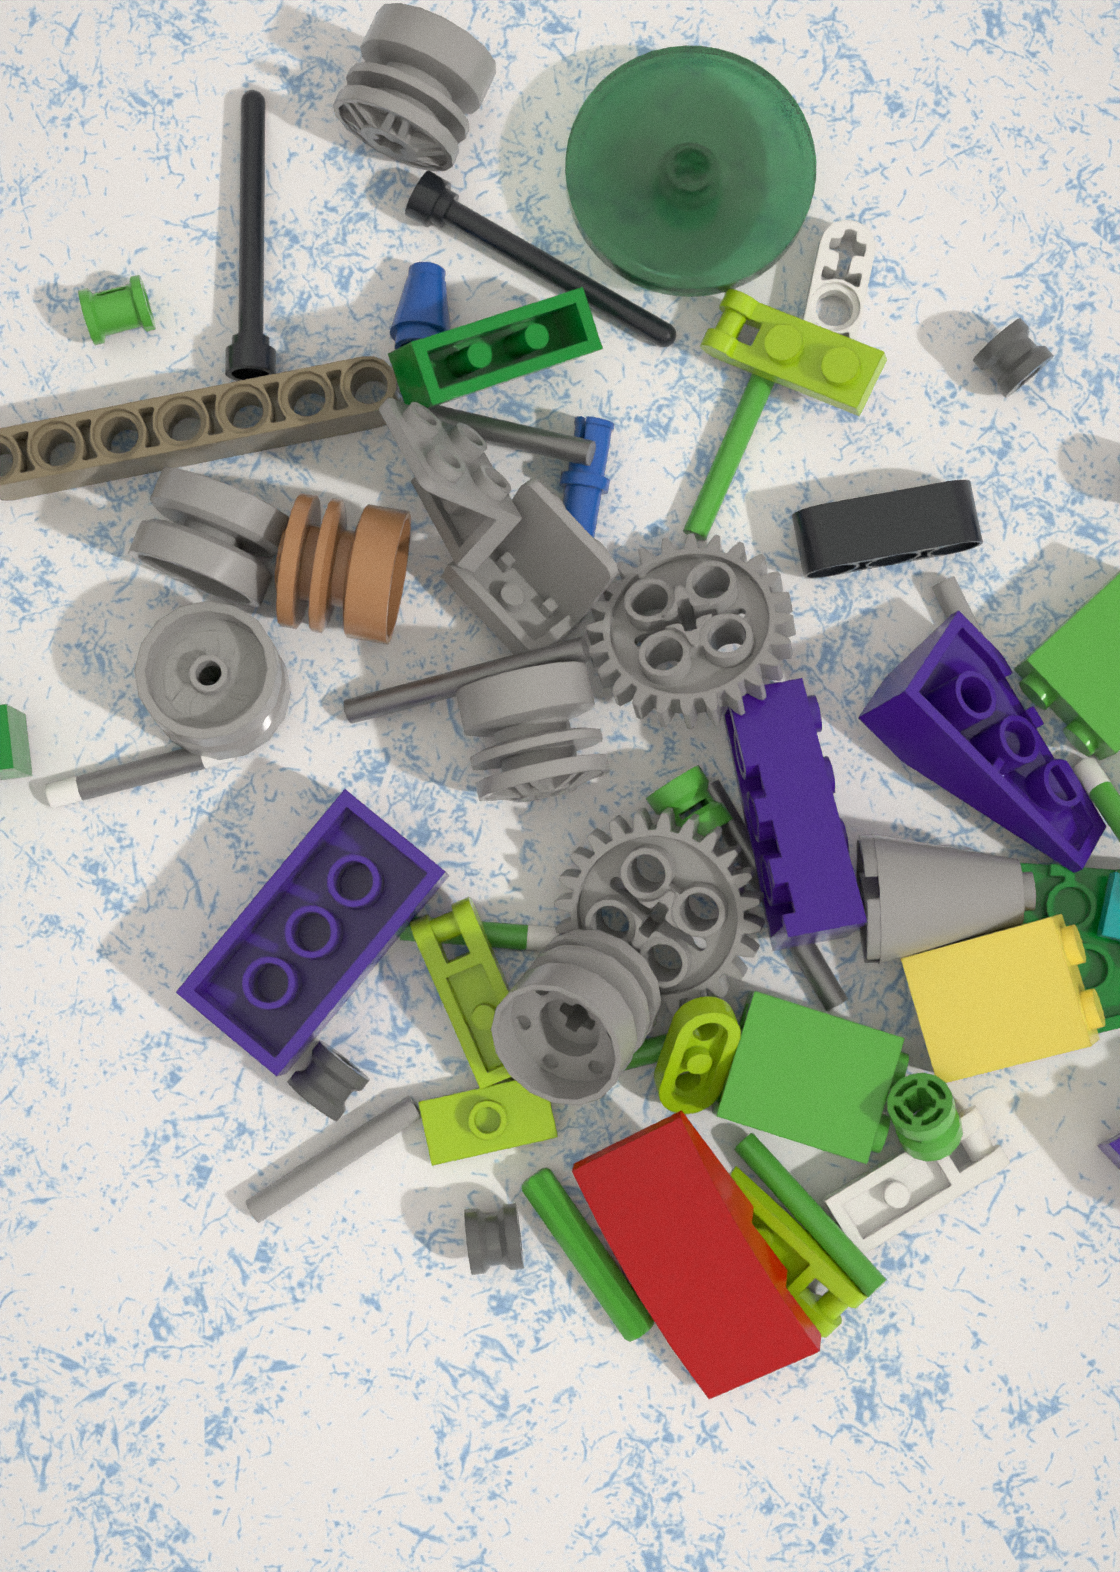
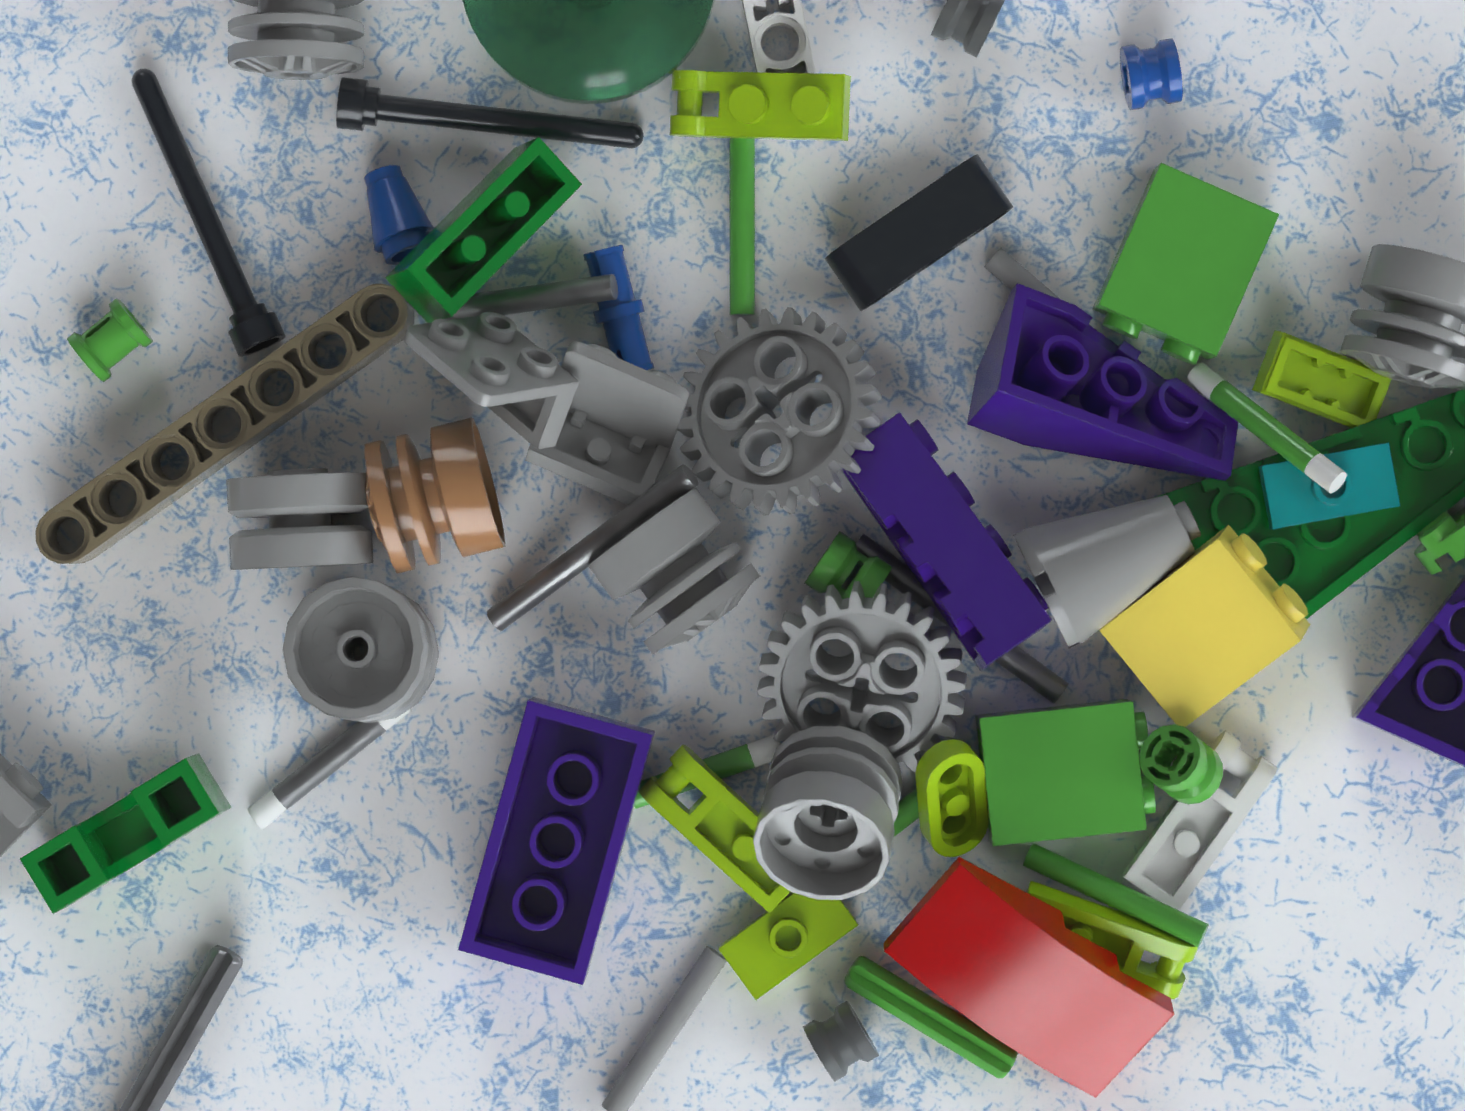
camera: 20 degrees left, 5 degrees up
dark grey wheel [287,1041,370,1122] -> none

